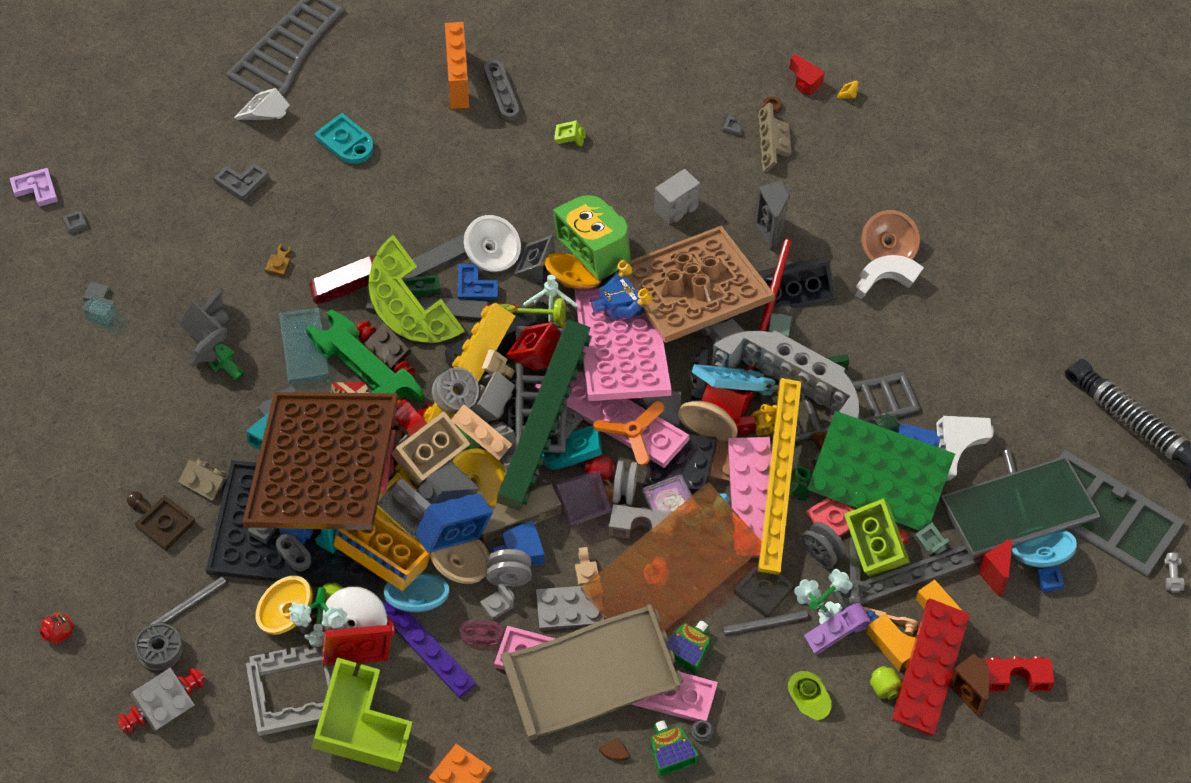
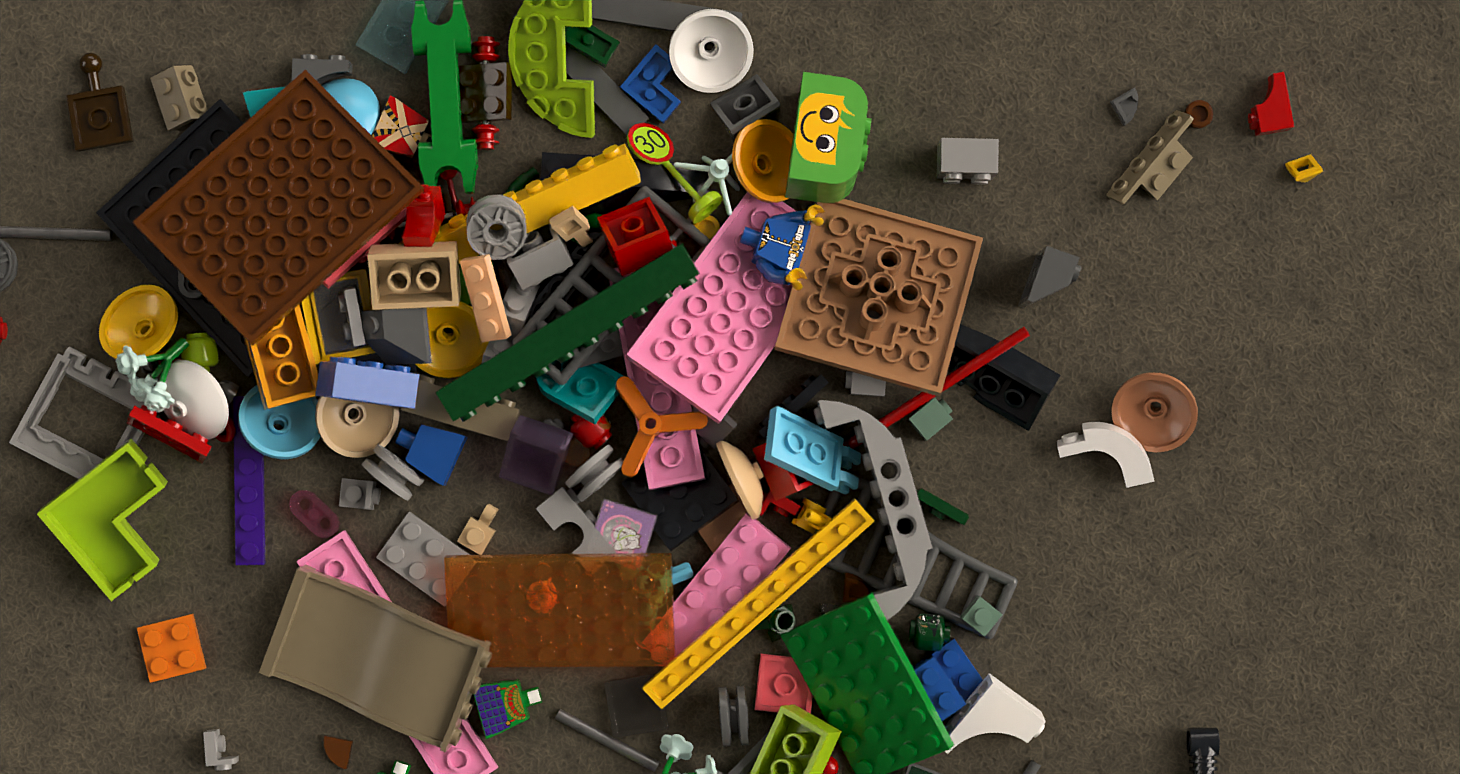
camera: 45 degrees right, 30 degrees up
none -> sand green brick [960,595,1003,637]

